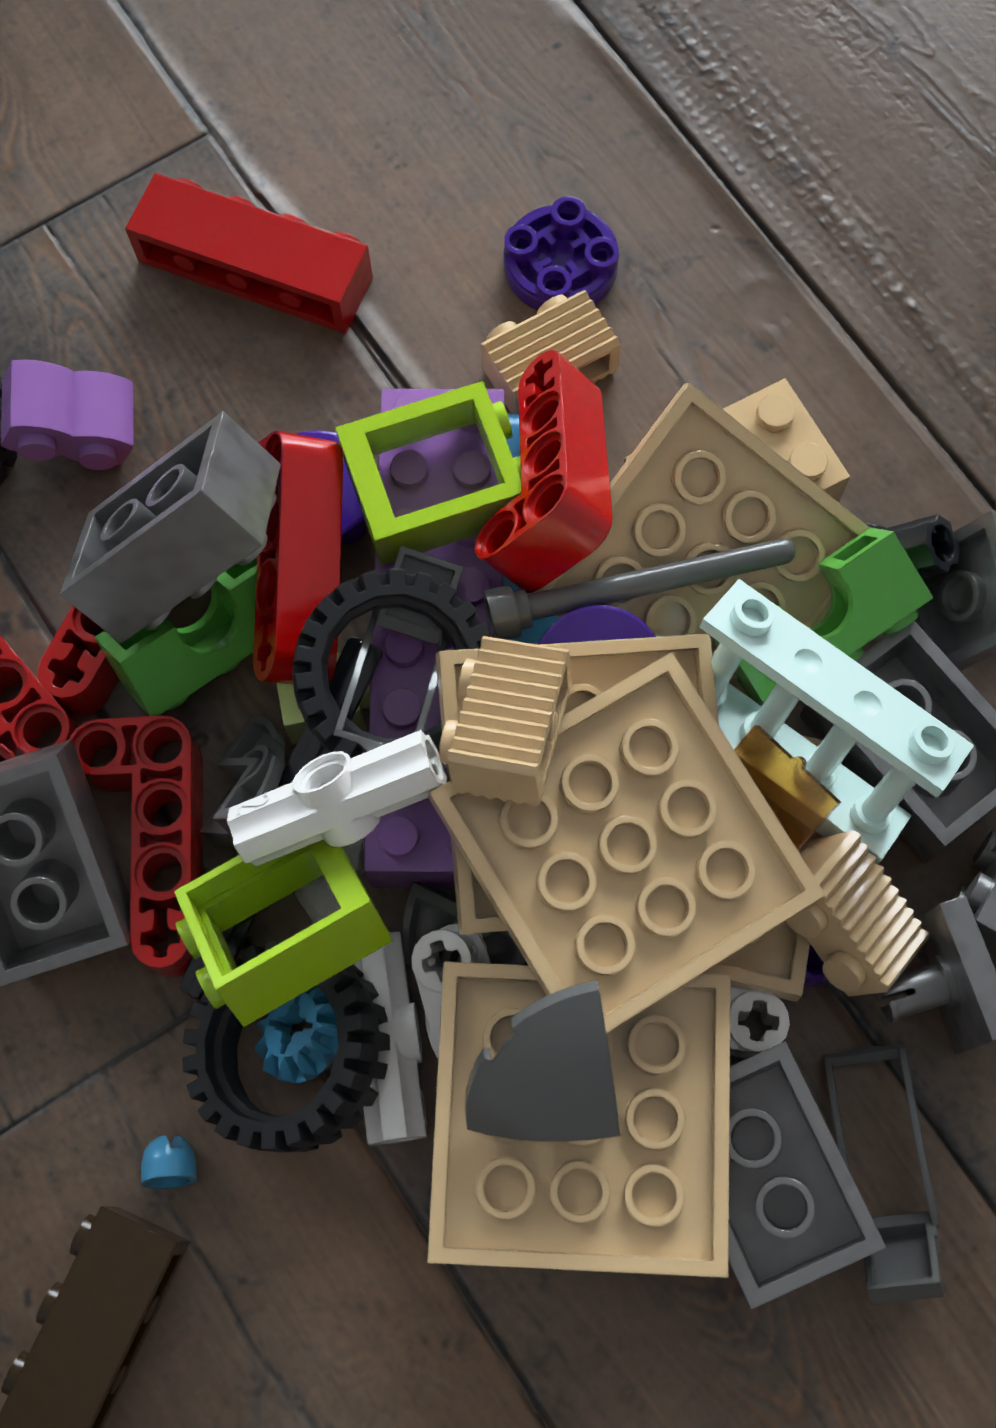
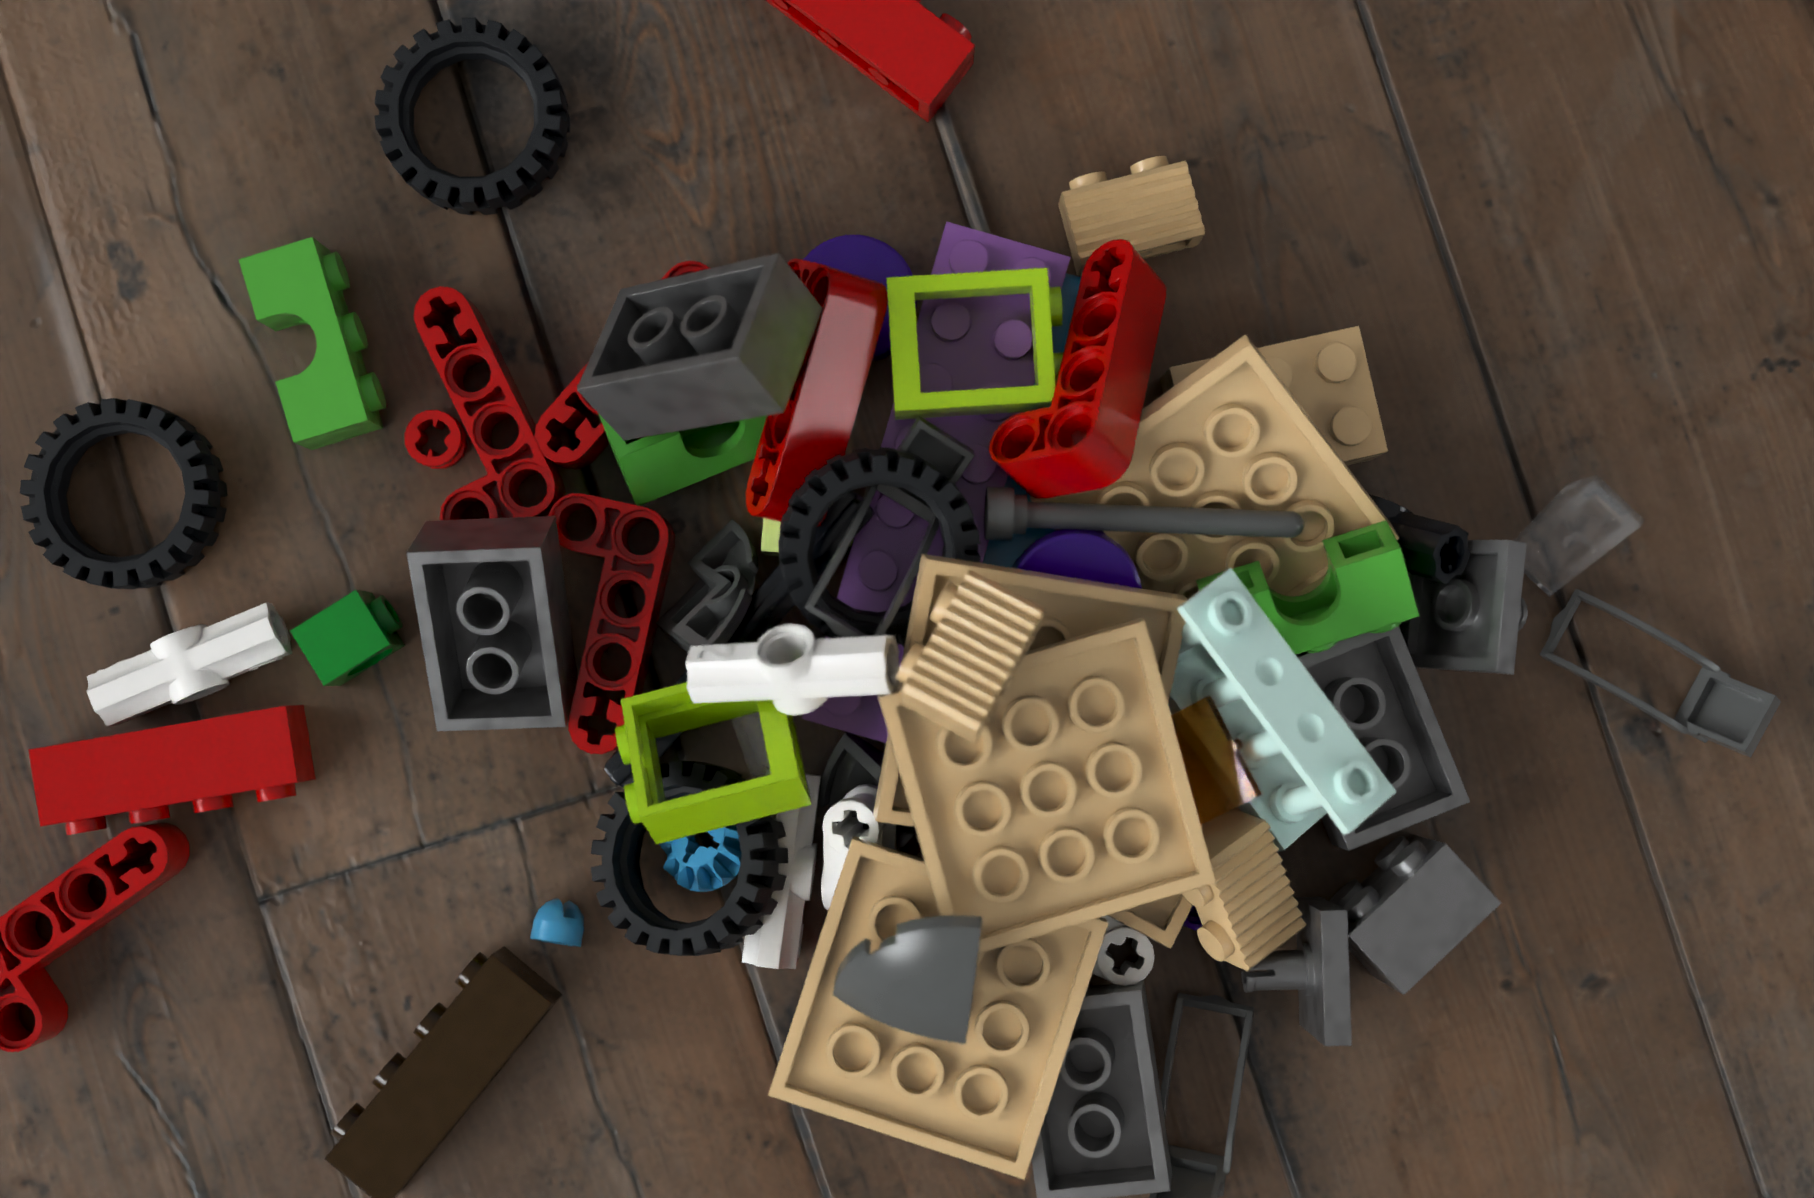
camera: 10 degrees right, 15 degrees up
medium lavender brick [1,360,134,470] -> none
dark purple tile [504,196,619,310] -> none

